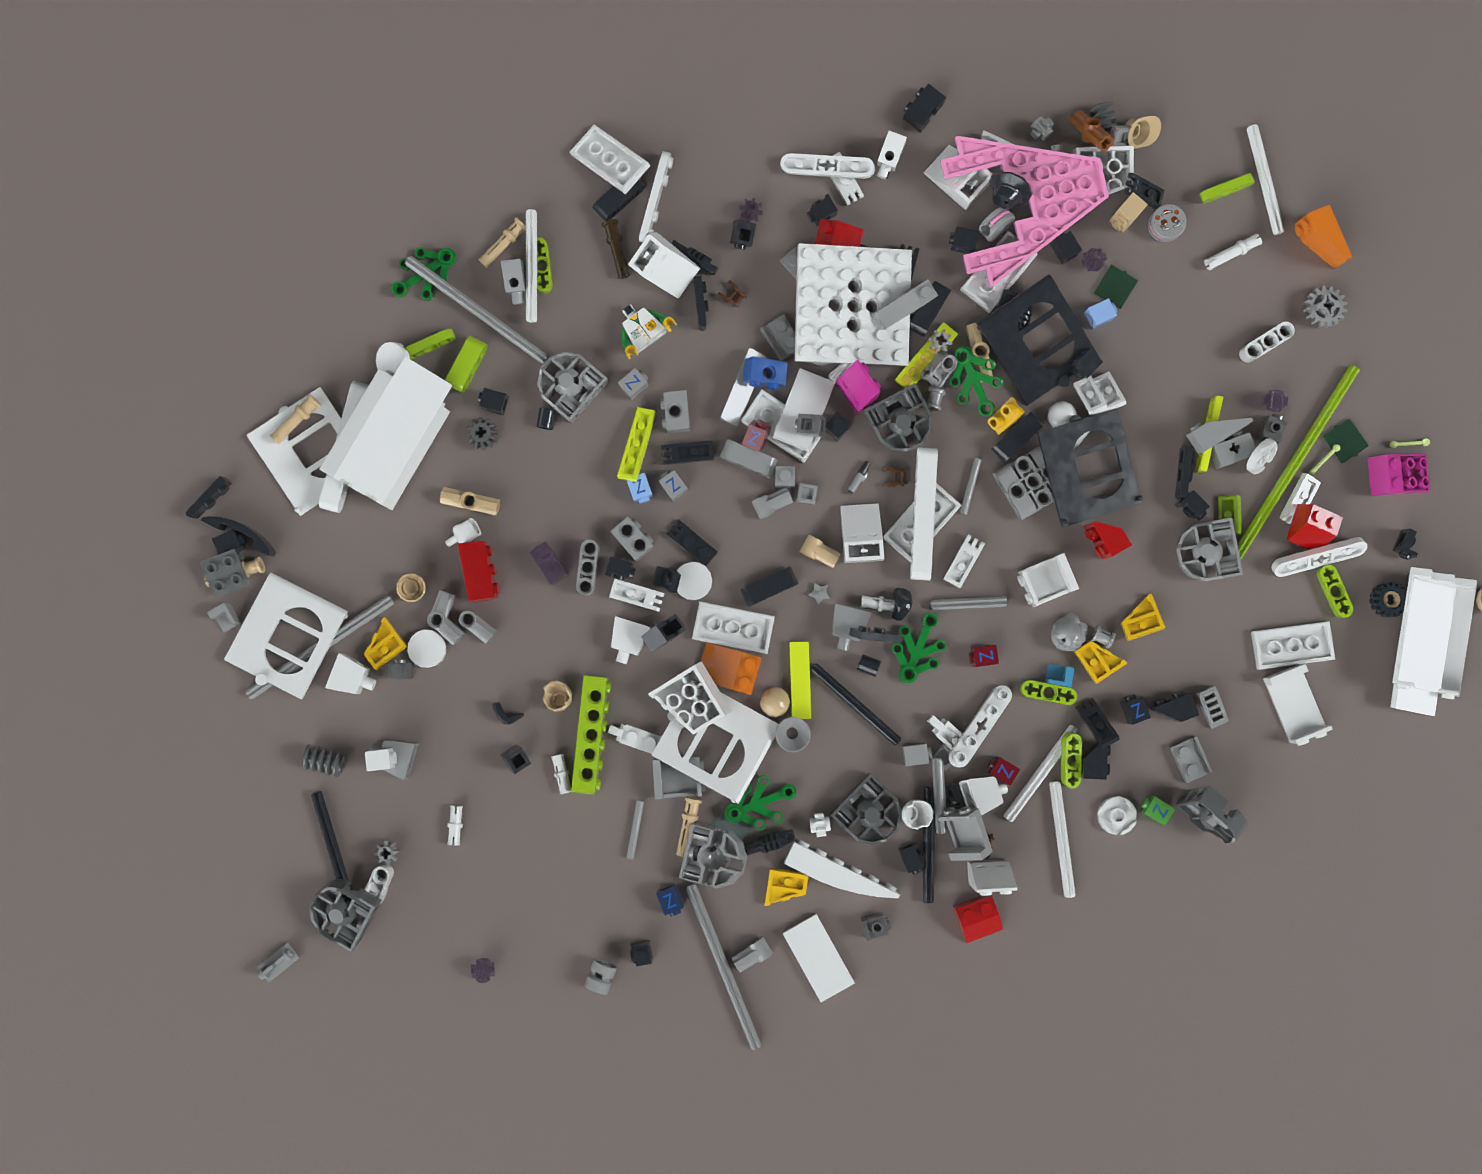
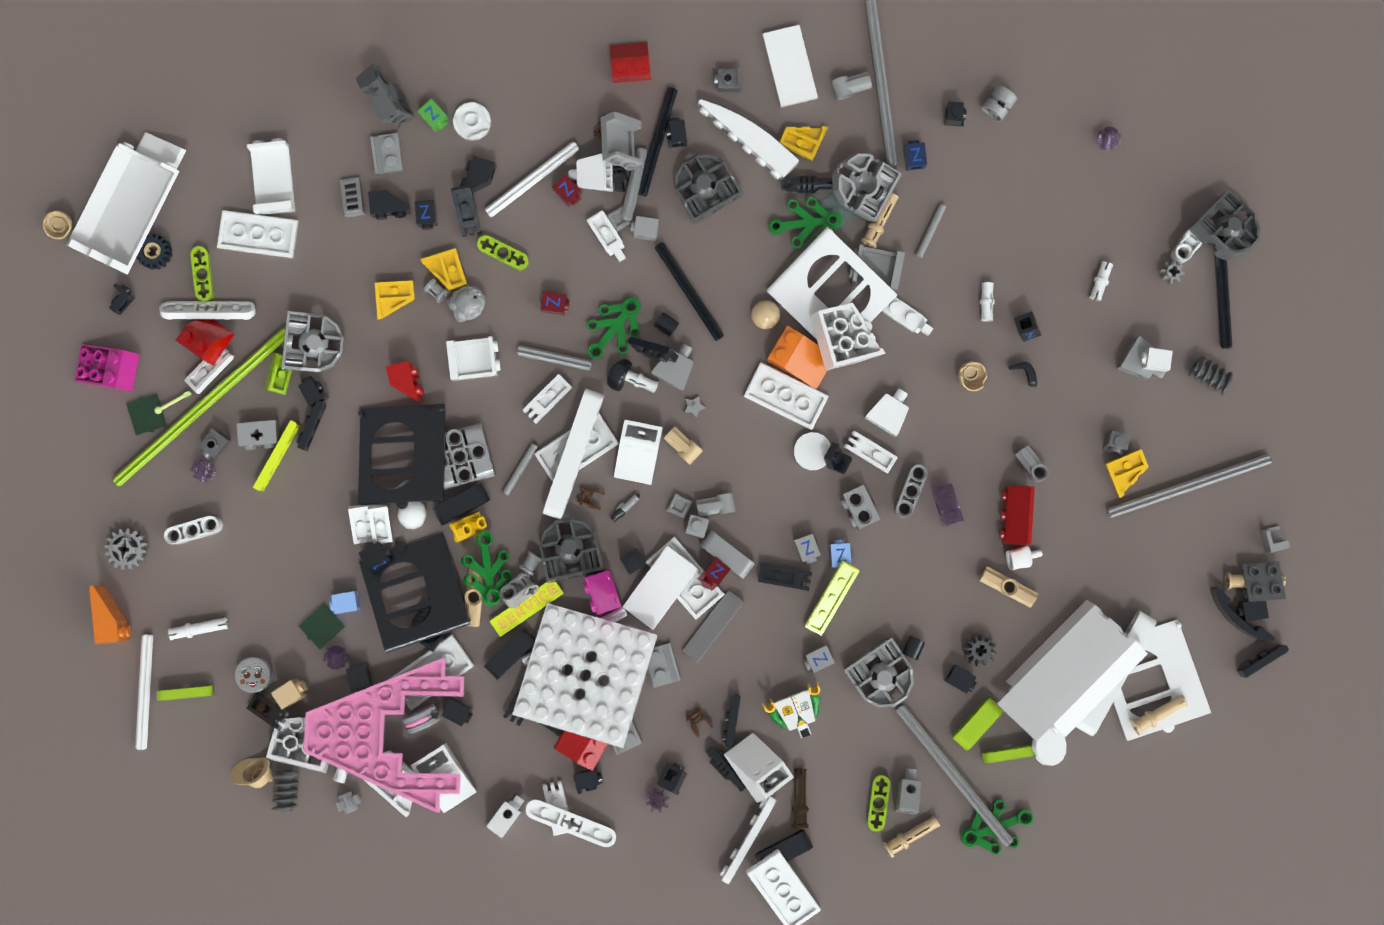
camera: 170 degrees left, 0 degrees up
white door [224,573,348,699] -> none
light grey hinge [257,943,300,982] -> none
white torso [325,653,376,694] -> none
tan hair [396,573,426,602] -> none
white tile [407,630,447,668] -> none
light grey piece [427,590,465,646] -> none
white axle [526,209,537,323] -> none
lime brick [571,675,611,794] -> none
black brick [605,556,636,581] -> none
black brick [641,614,687,652] -> none
light grey brick [660,390,690,433] -> none
black hinge [666,519,718,566] -> none
black beam [740,566,799,607] -> none
blue brick [743,356,788,390] -> none
light grey piece [775,717,811,752] -> none
neon yellow tile [789,642,811,719] -> none
flat silver brick [795,414,826,437] -> none
white gear [810,812,831,837] -> none
light grey slope [875,279,938,330] -> none
white hair [902,800,933,830] -> none
black brick [903,83,946,133] -> none
light grey gear [928,329,952,354] -> none
white piece [949,685,1012,767] -> none
white slope [967,859,1017,896] -> none
black hat [989,172,1033,210] -> none
dark azure panel [1045,664,1075,687] -> none
white axle [1049,781,1076,898] -> none
lime beam [1061,731,1082,789] -> none
dark orange piece [1069,109,1114,151] -> none
light grey tile [1110,125,1131,146] -> none
light grey slope [1186,418,1253,455] -> none
white tile [1247,438,1278,474] -> none
yellowish green hinge [1390,438,1430,448] -> none

